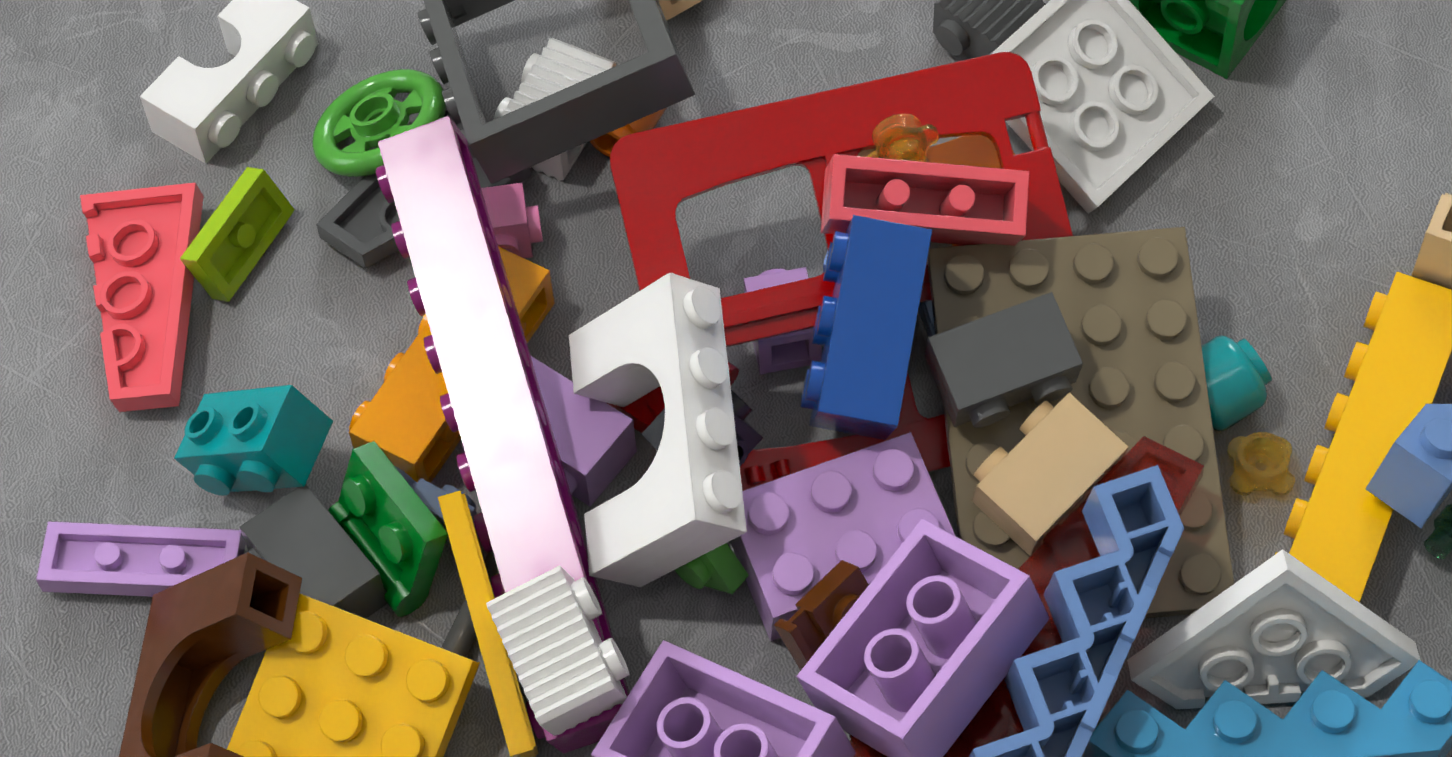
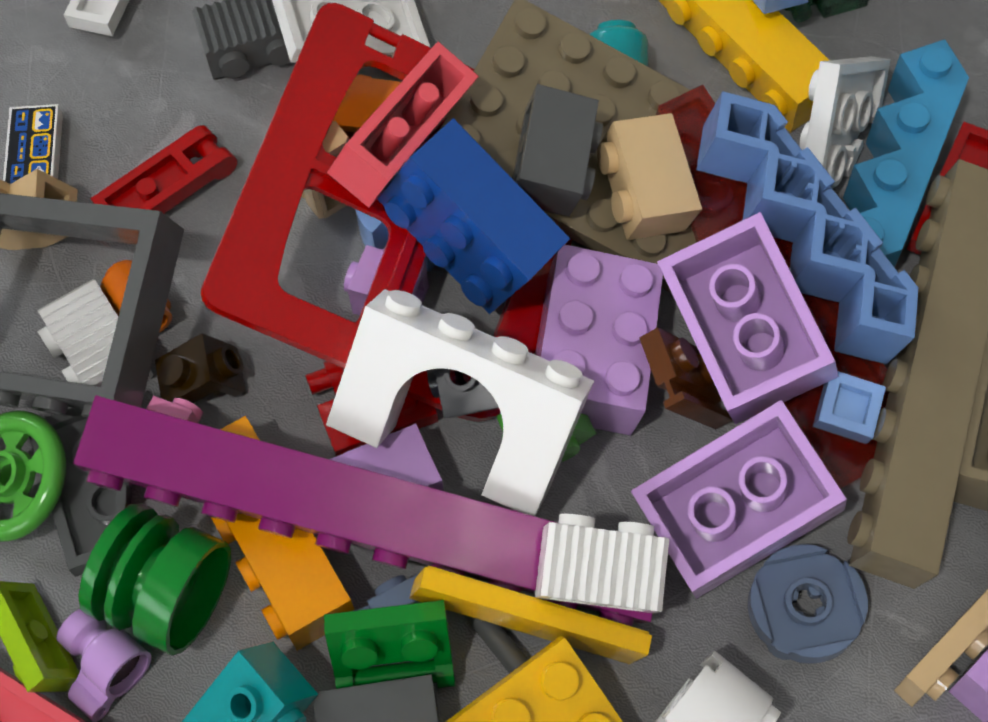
camera: 60 degrees left, 5 degrees up
clear yellow plate [867,114,939,162] -> none
clear yellow plate [1227,432,1295,496] -> none
none -> lavender piece [56,609,151,722]
none -> green wheel [78,503,231,656]
none -> red plate [90,125,238,214]
none -> dark brown bracket [155,333,246,403]

